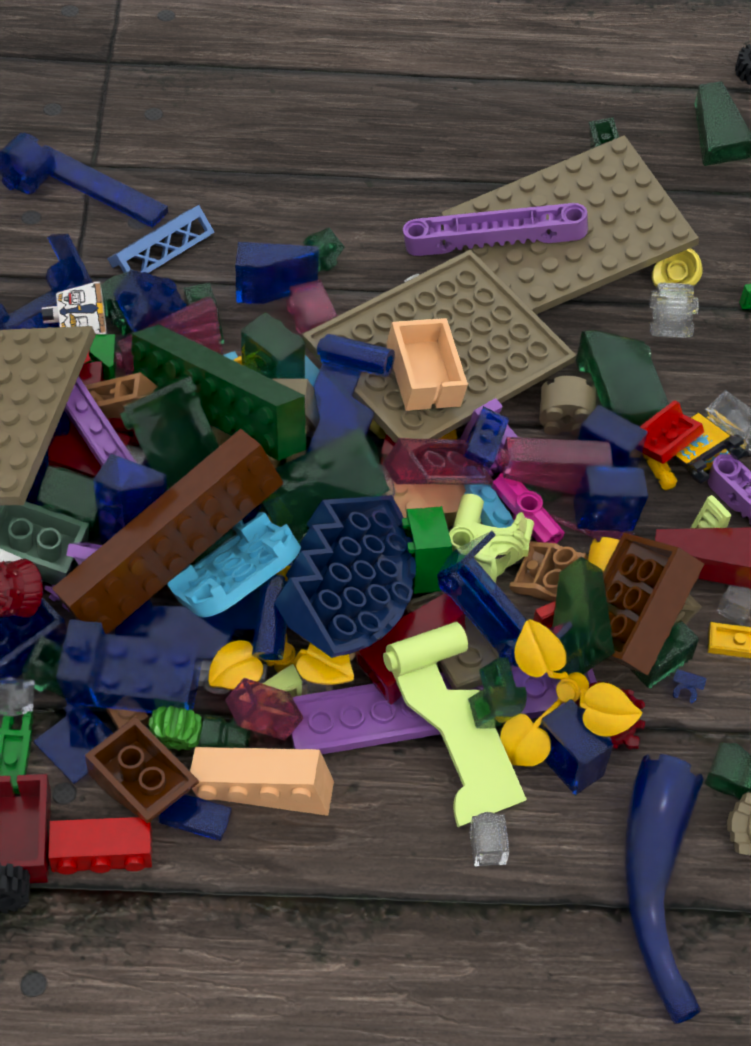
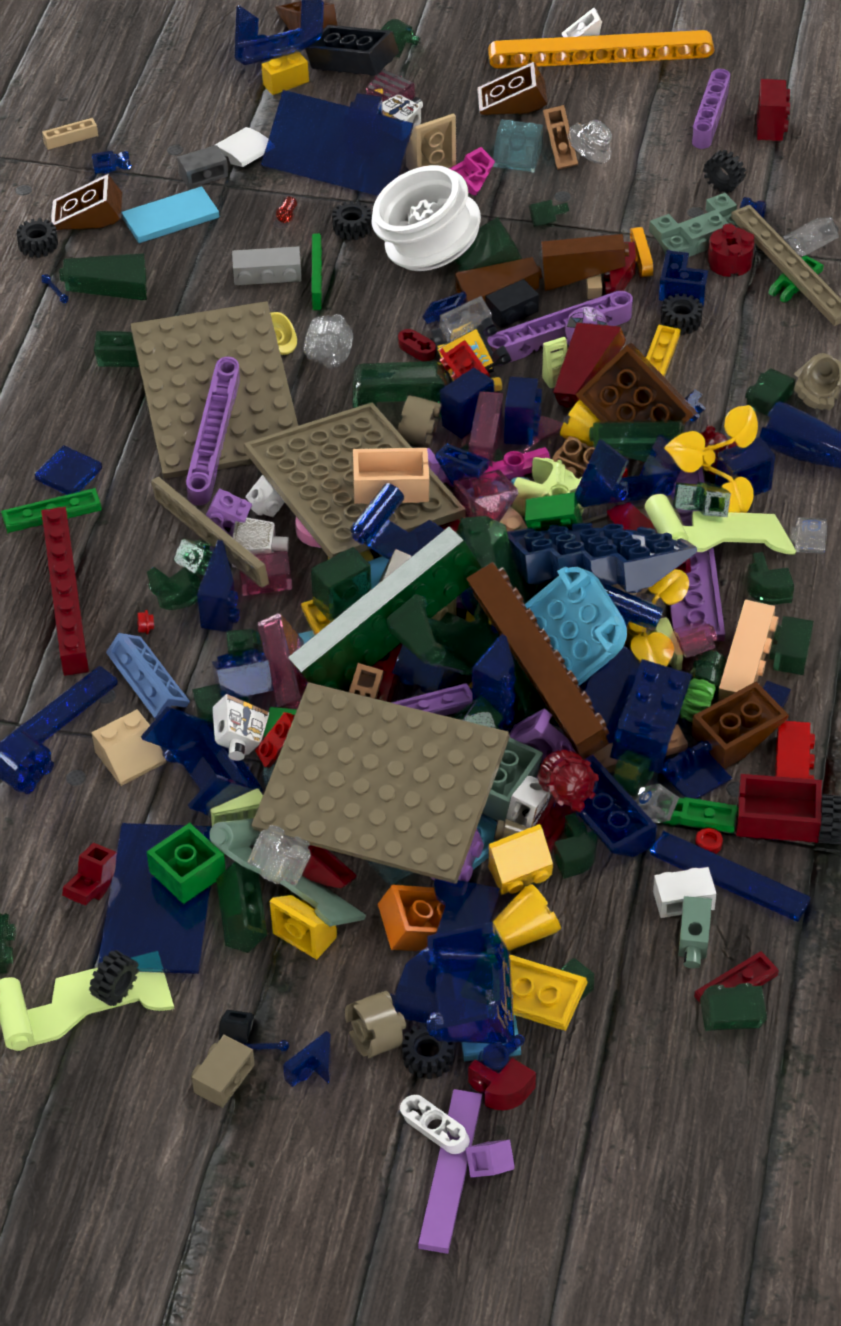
camera: 75 degrees left, 5 degrees down
none -> green tile [1,488,102,533]
none -> clear blue tile [34,445,103,495]
none -> clear blue hinge [41,274,69,303]
none -> dark red brick [41,507,89,676]
none -> tan slope [92,709,167,786]
none -> red plate [137,610,154,635]
none -> clear green brick [147,567,206,610]
none -> dark tan tile [151,477,269,588]
none -> medium lavender tile [204,488,252,553]
none -> white torso [232,518,289,567]
none -> dark red beam [398,329,436,362]
none -> clear green brick [747,552,794,605]
none -> clear green brick [770,616,814,675]

